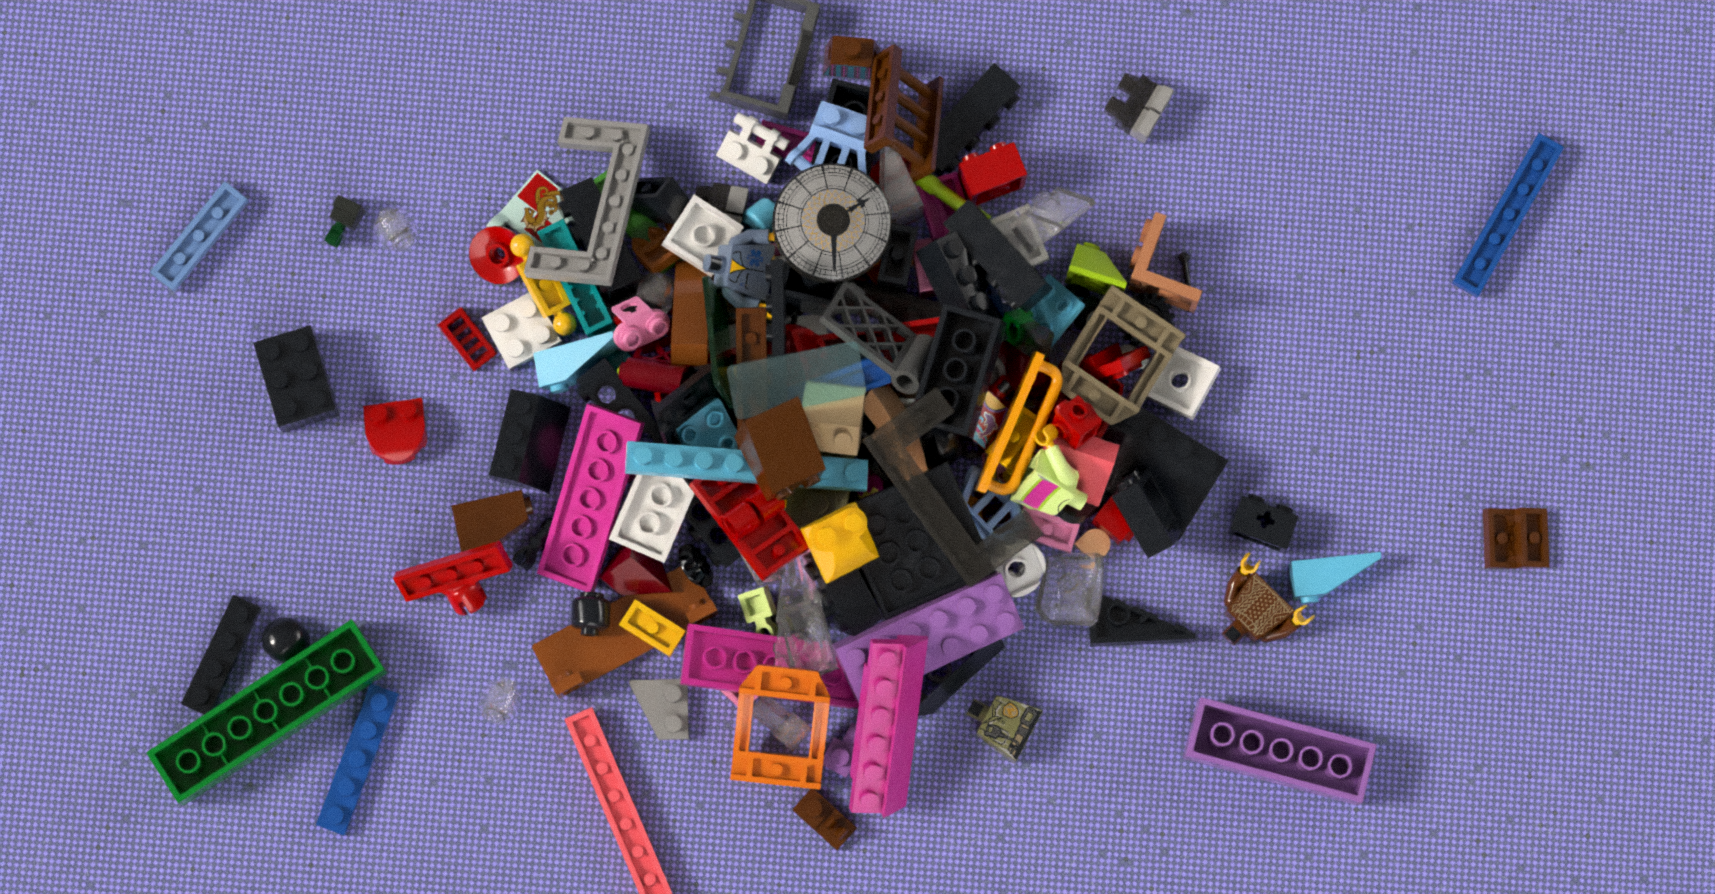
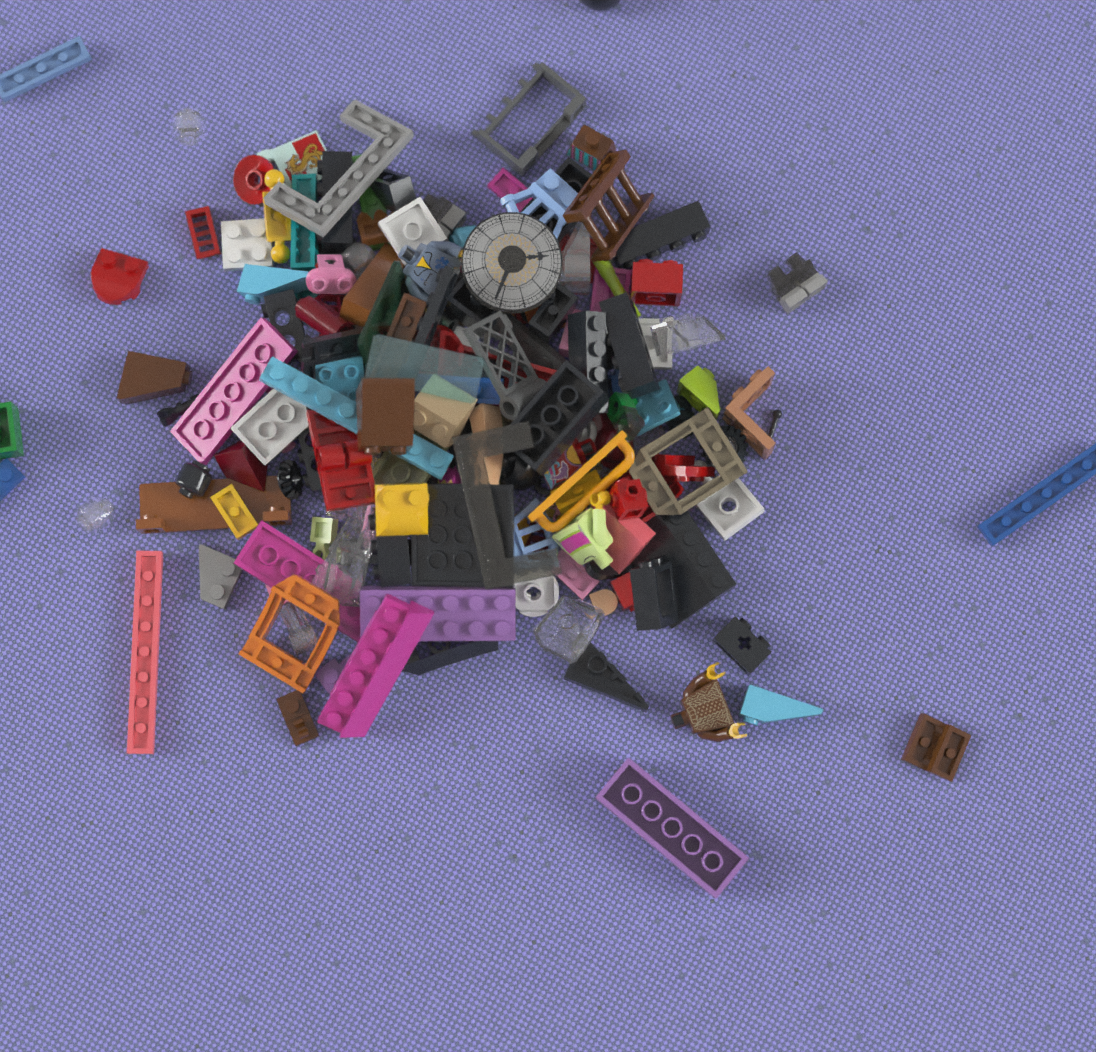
camera: 30 degrees right, 0 degrees up
black brick [253,325,340,433] -> none
pearl dark grey piece [324,195,366,248] -> none
red plate [393,540,513,616] -> none
black slope [489,389,571,494] -> none
white plate [716,112,790,184] -> none
torso [966,695,1043,764] -> none

